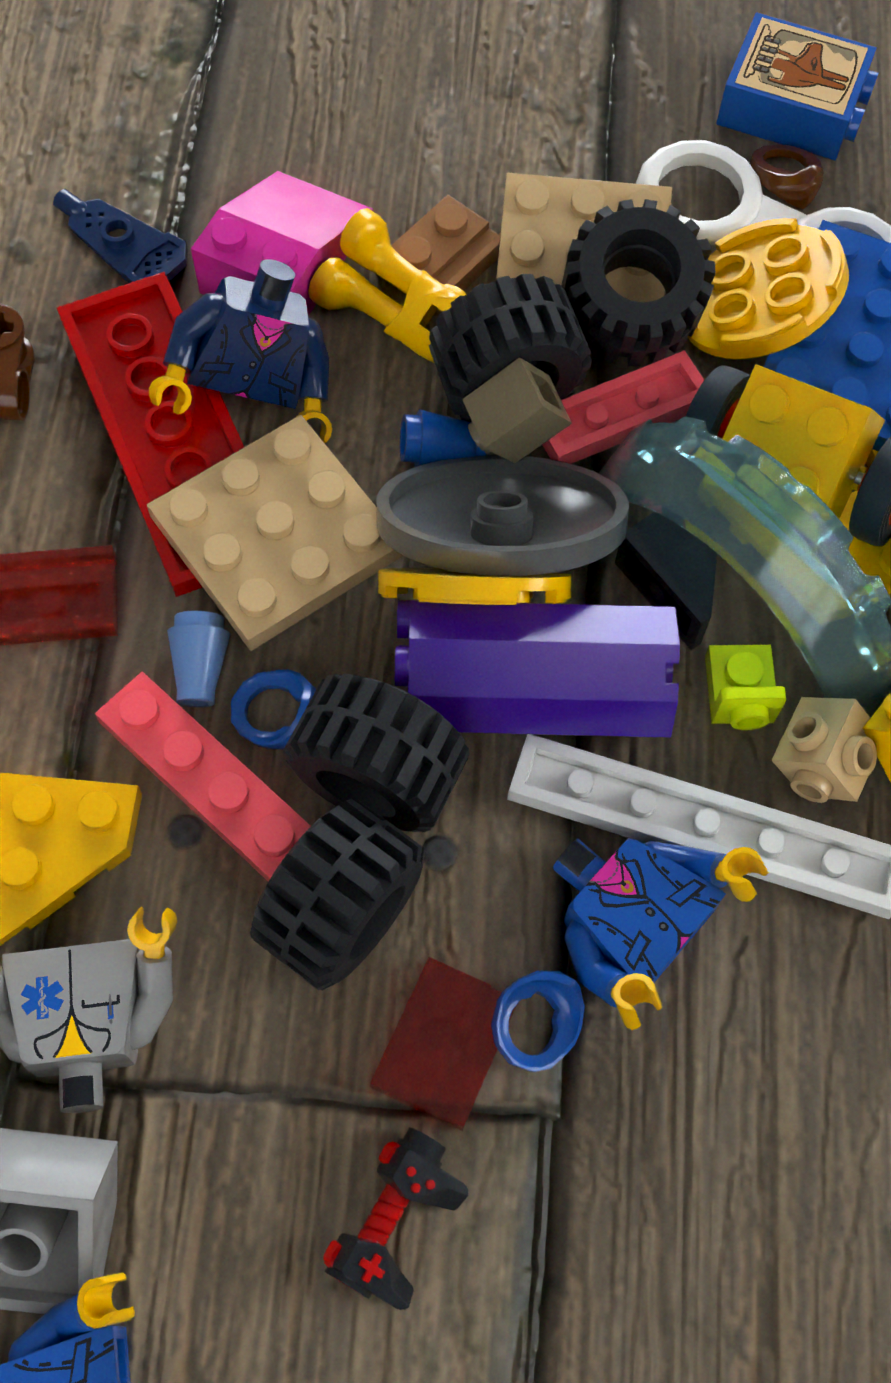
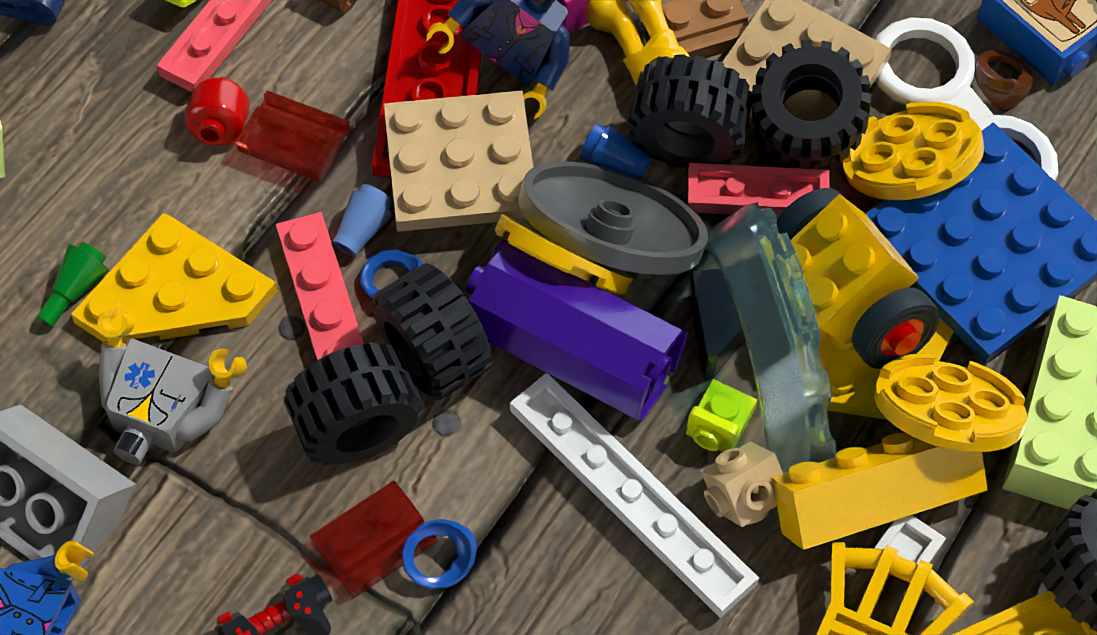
camera: 30 degrees right, 5 degrees down
dark tan brick [462,357,572,463] -> none
blue torso [552,838,769,1030] -> none

